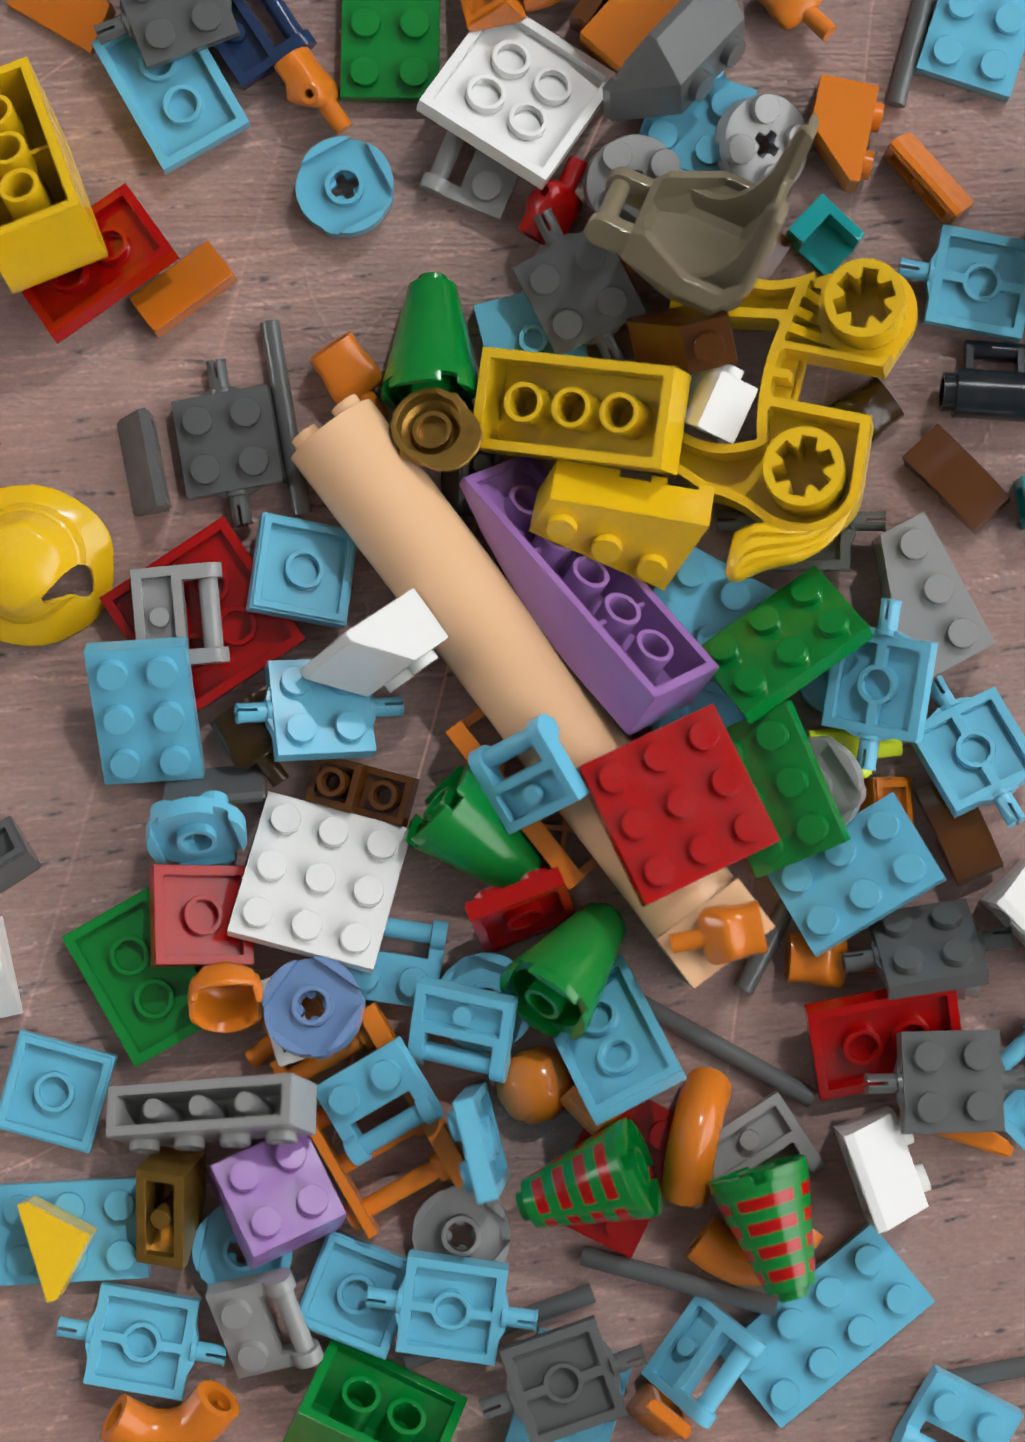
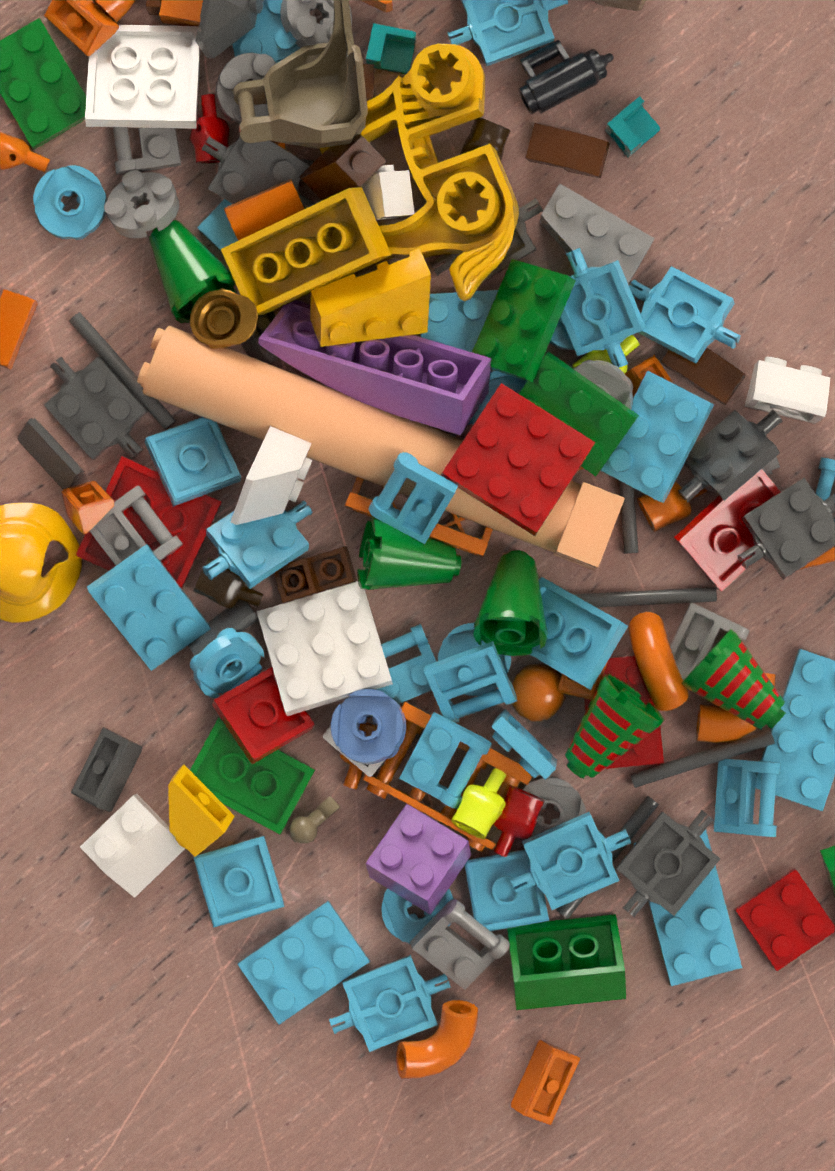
camera: 30 degrees left, 0 degrees up
yellow slope [17,1195,98,1303] -> none
light grey brick [105,1073,317,1154] -> none
pearl gold slope [136,1146,206,1269] -> none
orange hair [188,961,263,1034] -> none
orange piece [309,331,389,418] -> none
red plate [464,866,576,952] -> none
orange slope [626,1380,692,1440] -> none
orange piece [669,900,768,965] -> none
white slope [832,1106,932,1234] -> none
none -> orange slope [61,480,115,535]
none -> light grey plate [104,170,179,238]
none -> yellow slope [168,765,235,857]
none -> orange slope [224,179,304,241]
none -> dark tan arm [290,796,340,844]
none -> neon yellow piece [451,768,506,839]
none -> red piece [493,785,545,857]

